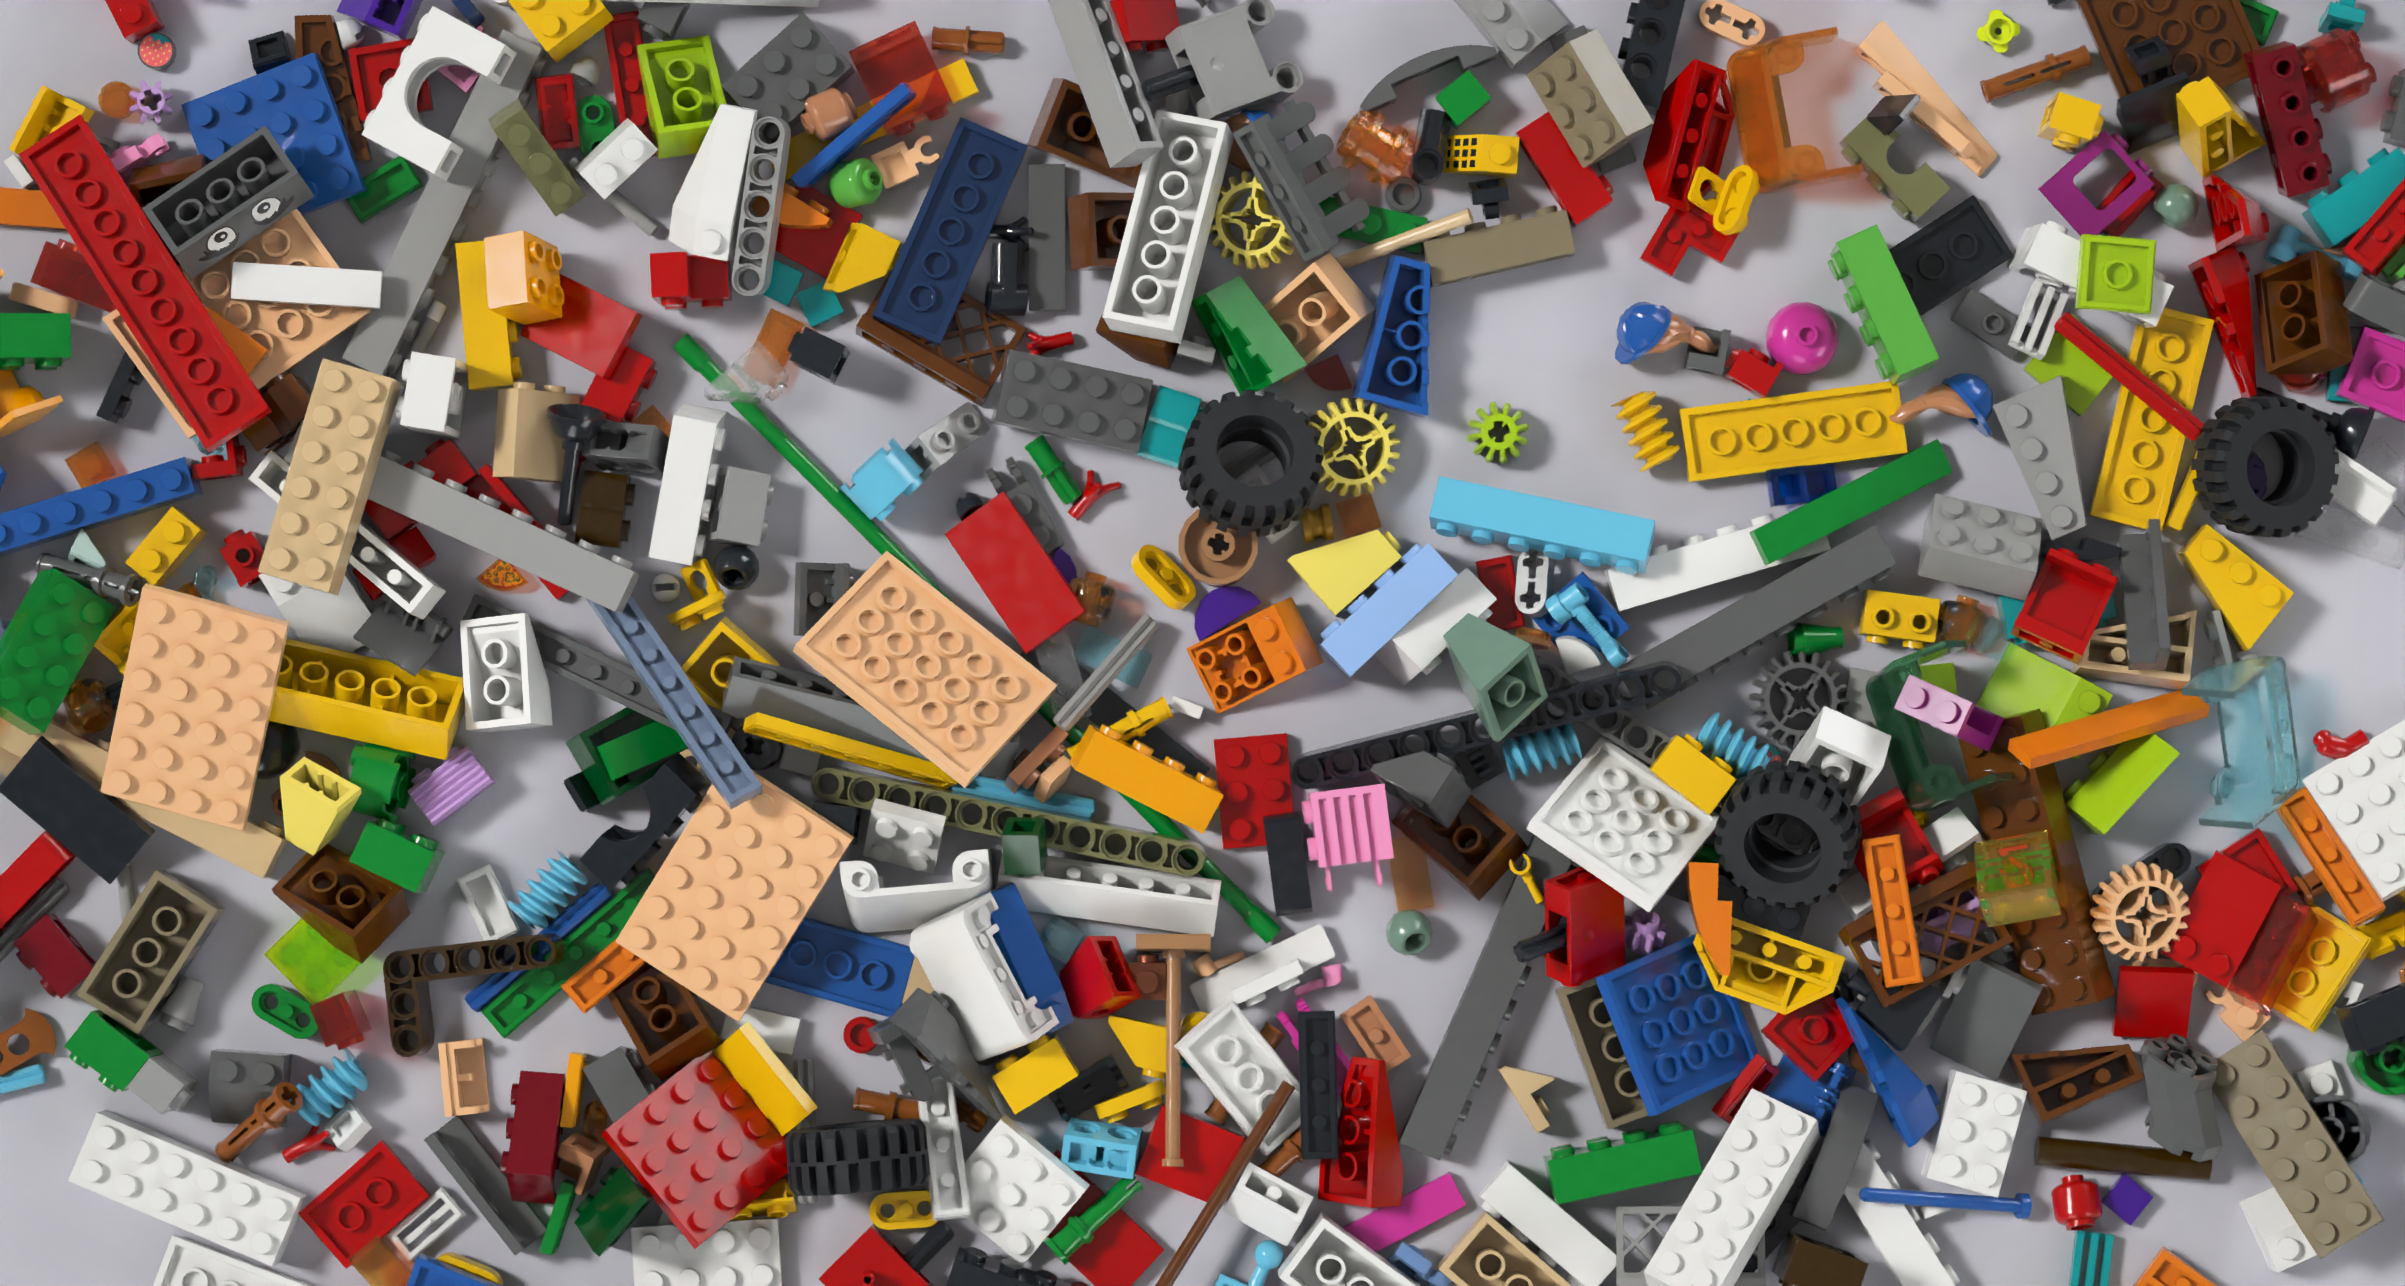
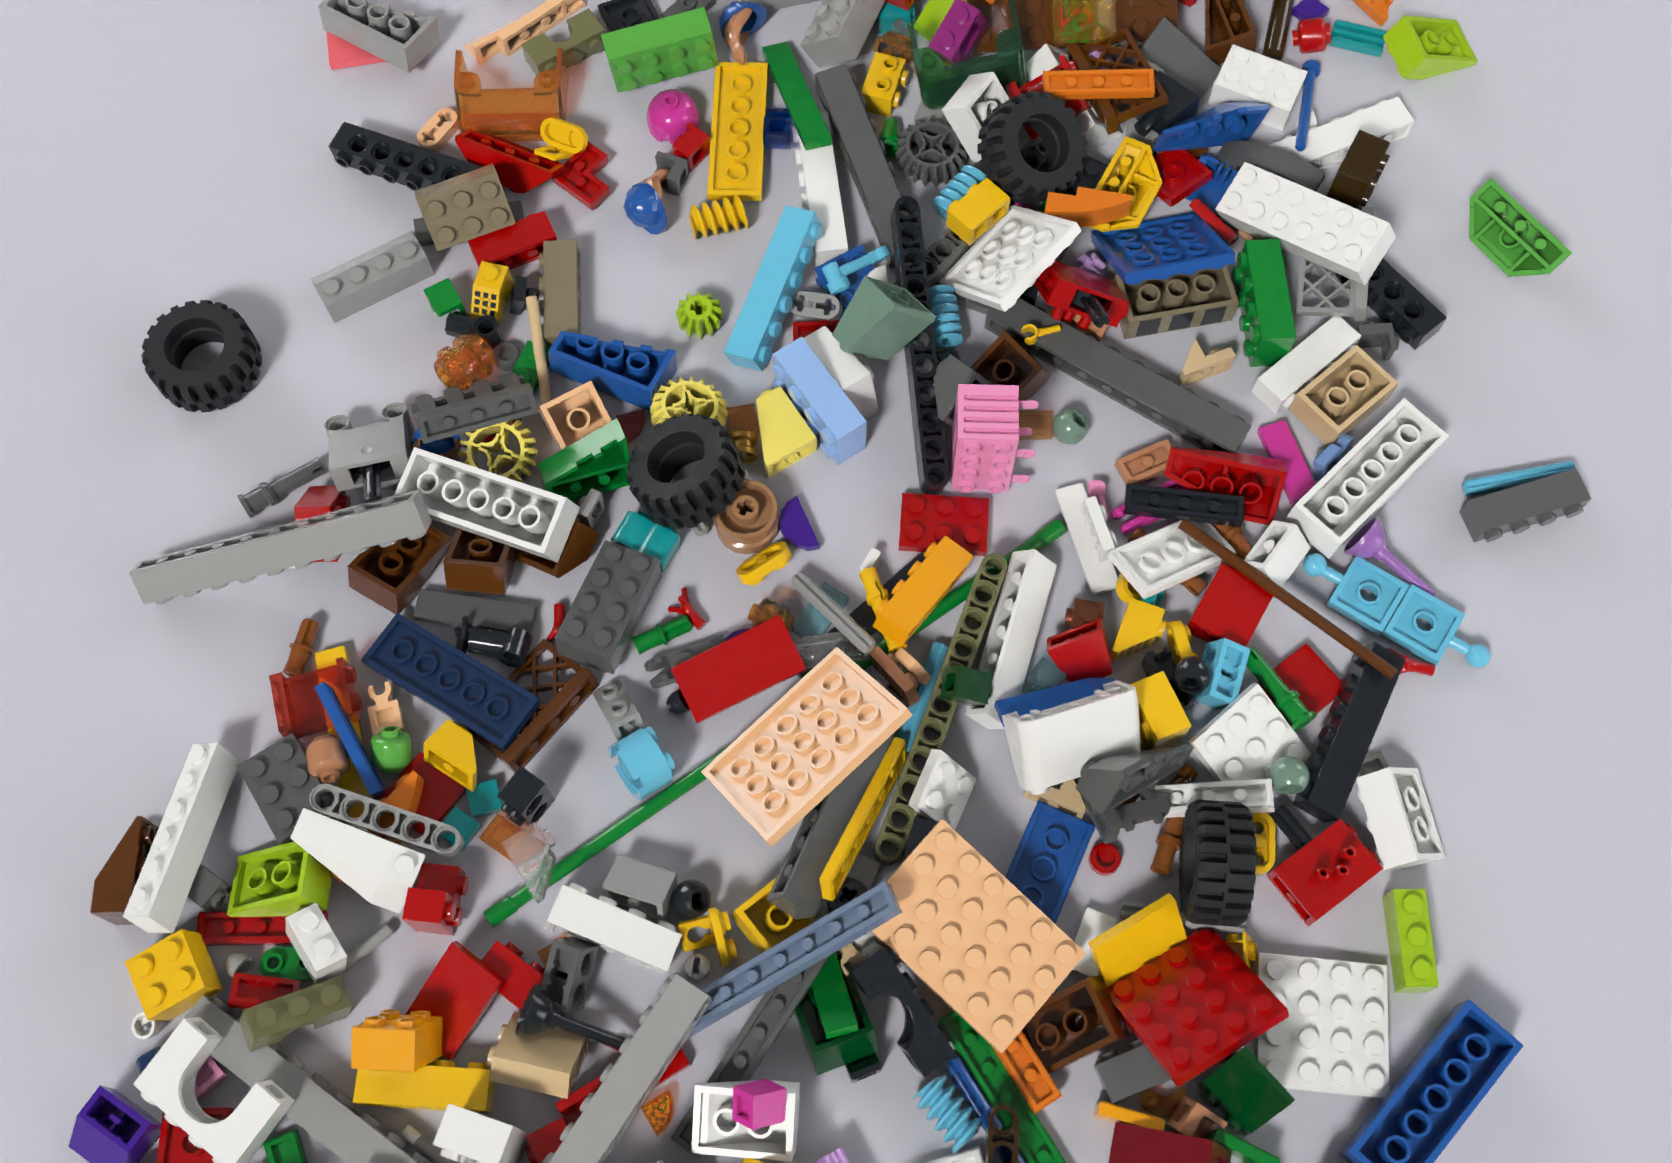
camera: 85 degrees left, 20 degrees down
dark brown brick [575,470,636,549] -> none
dark grey bracket [794,562,854,636] -> none
white windscreen [839,848,995,933] -> none
medium nougat tile [1136,934,1211,1167] -> none
orange slope [1186,597,1324,714] -> none
light nougat hand [1191,951,1245,977] -> none
black beam [1263,811,1313,917] -> none
dark grey slope [1359,45,1498,117] -> none
black slope [1867,94,1921,136] -> none
none -> dark pink panel [732,1079,787,1130]
none -> black piece [1172,656,1212,694]
none -> sand green piece [1269,756,1310,795]

